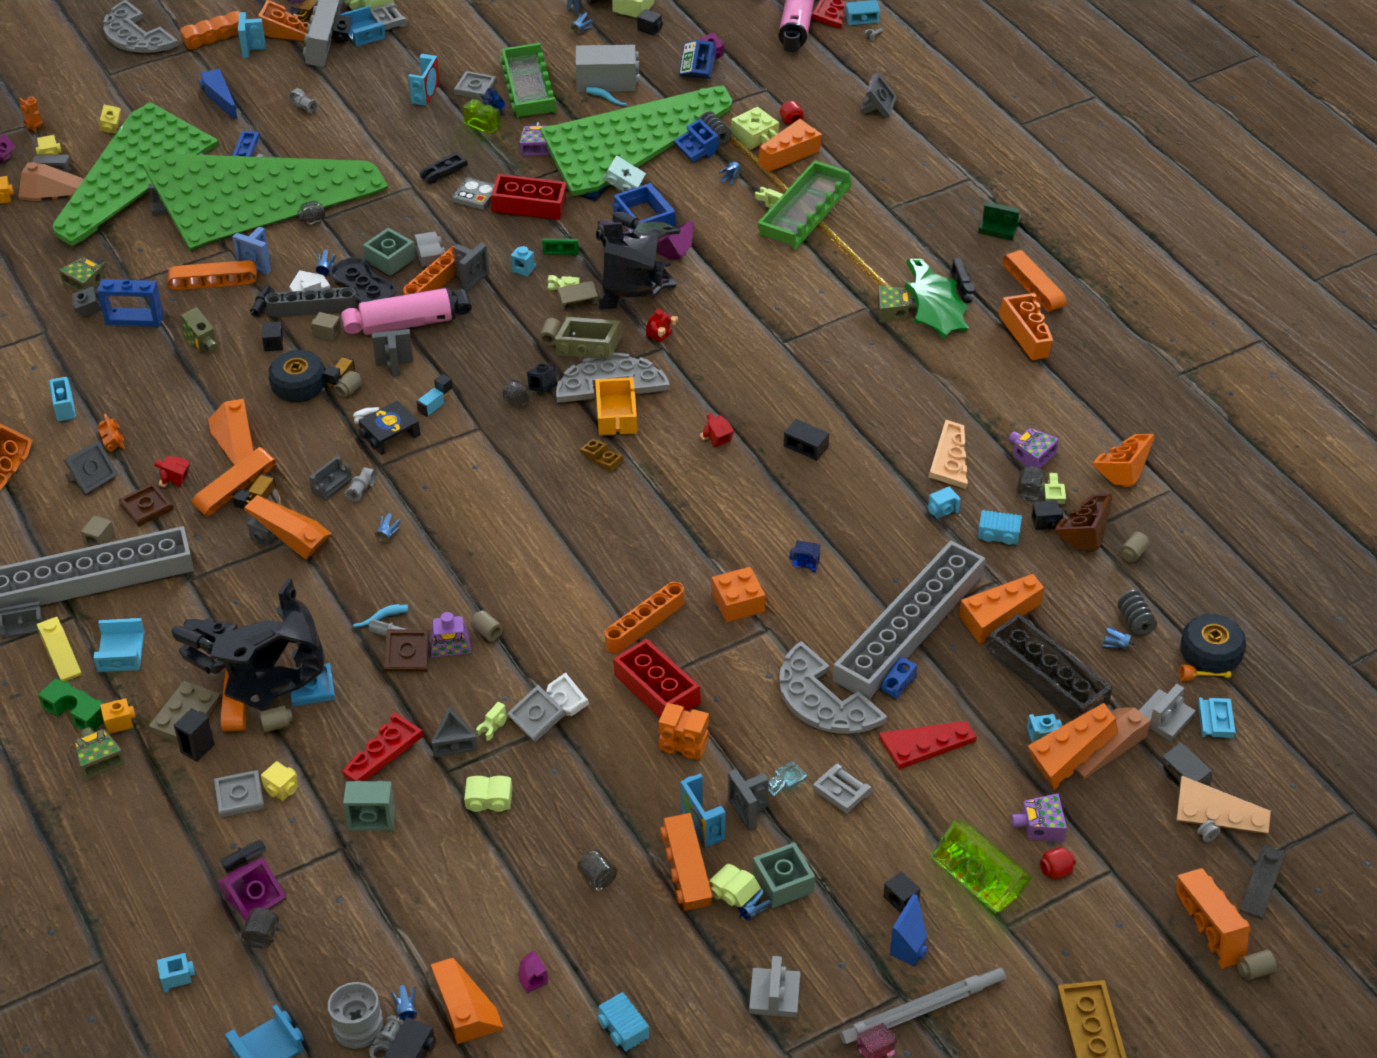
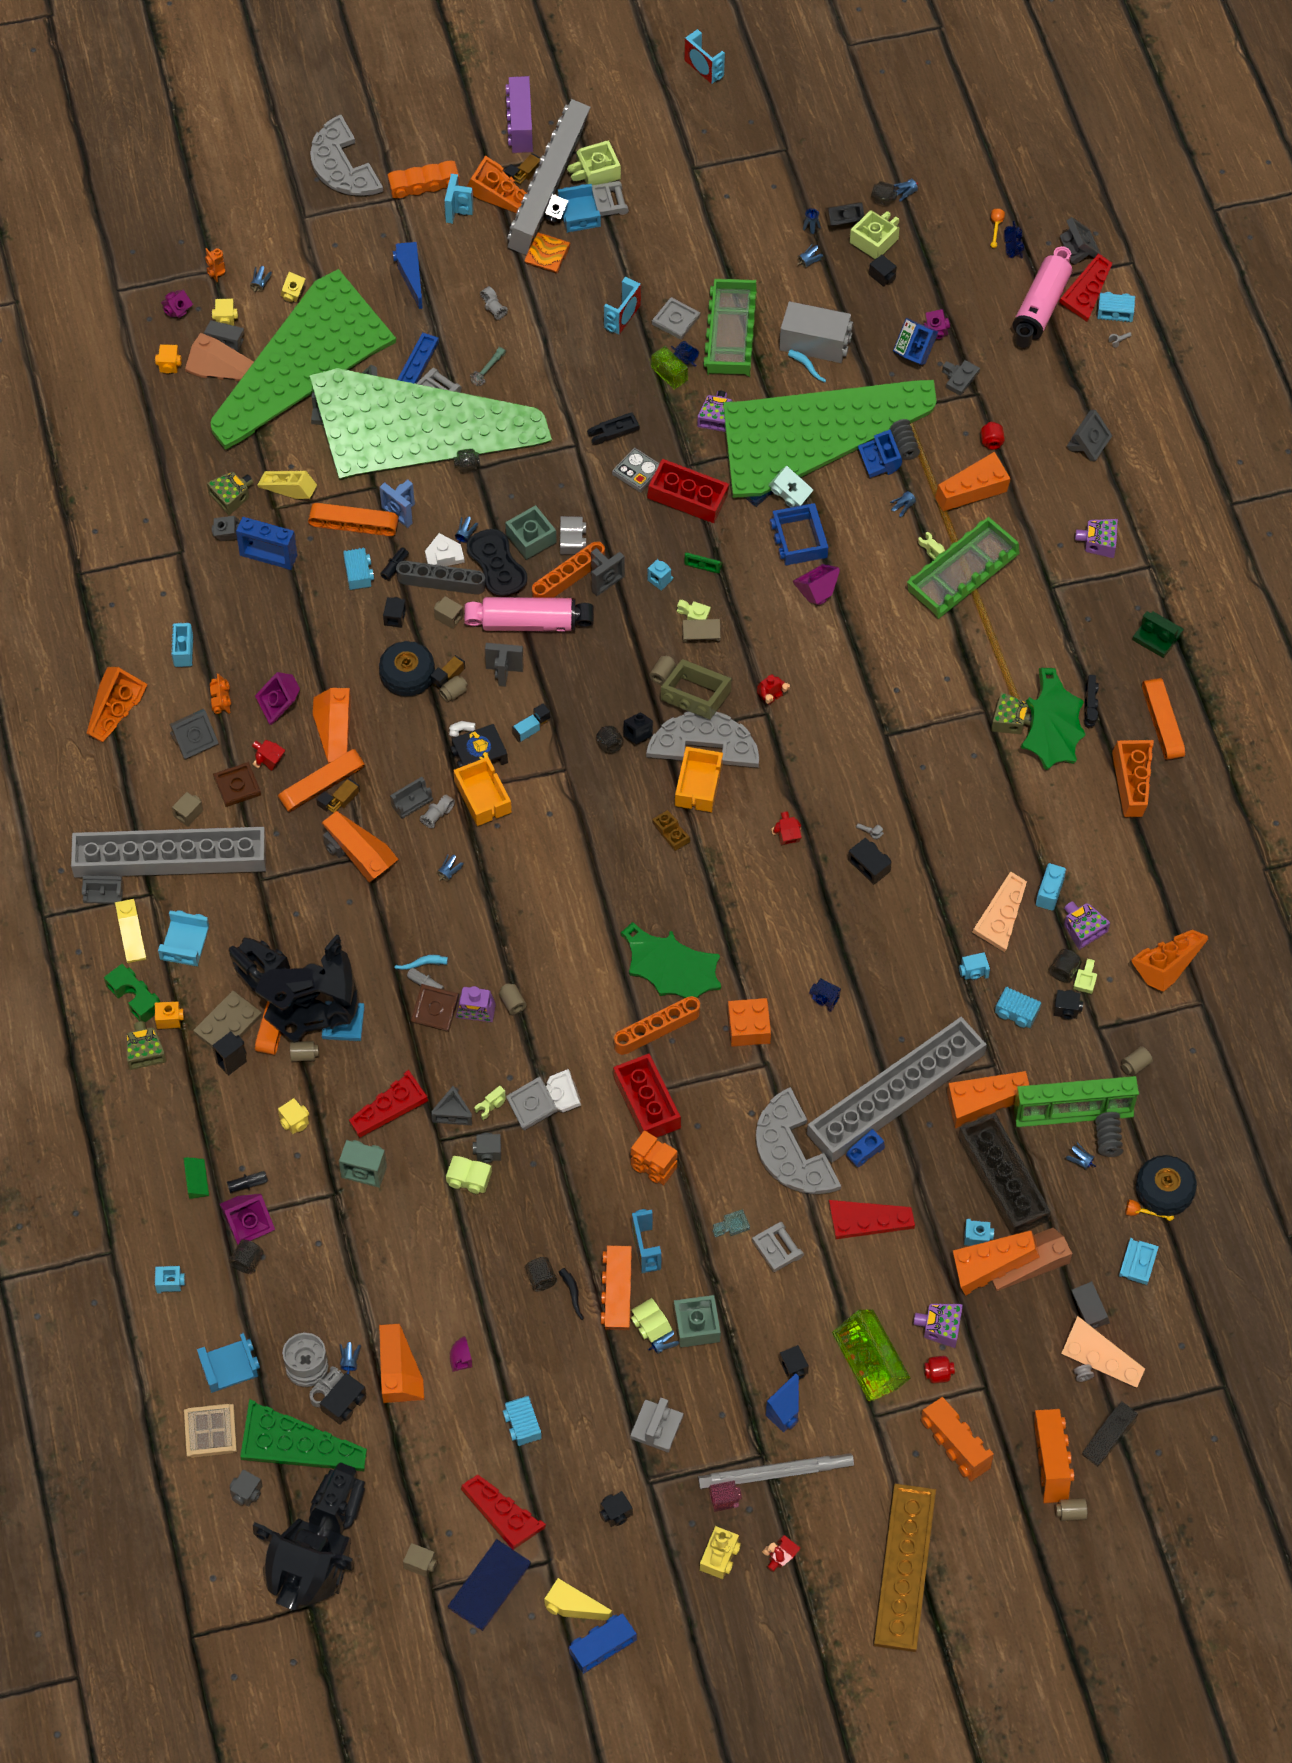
camera: 15 degrees right, 15 degrees up
olive torso [181,307,218,353] -> none
light grey tile [214,770,265,818] -> none
black piece [596,212,681,310] -> none
dark grey bracket [728,769,769,831] -> none
yellowish green hinge [731,107,779,150] -> none
reddish brown wedge [1055,494,1112,552] -> none
light grey bracket [1139,684,1196,741] -> none
none -> green slope [183,1157,209,1199]
none -> flat silver piece [250,266,272,292]
none -> magenta slope [255,672,300,725]
none -> light yellow slope [258,471,317,499]
none -> medium azure brick [343,548,374,590]
none -> light orange piece [453,757,512,826]
none -> piece [470,347,506,386]
none -> dark grey brick [473,1133,501,1163]
none -> slope [524,232,571,273]
none -> black animal [559,1268,584,1320]
none -> green animal [620,922,721,998]
none -> light grey hand [856,823,884,840]
none -> orange wedge [921,1397,994,1482]
none -> dark grey hinge [942,360,980,395]
none -> bright green window [1013,1076,1139,1127]
none -> medium azure brick [1036,863,1066,911]
none -> medium lavender torso [1075,519,1118,558]

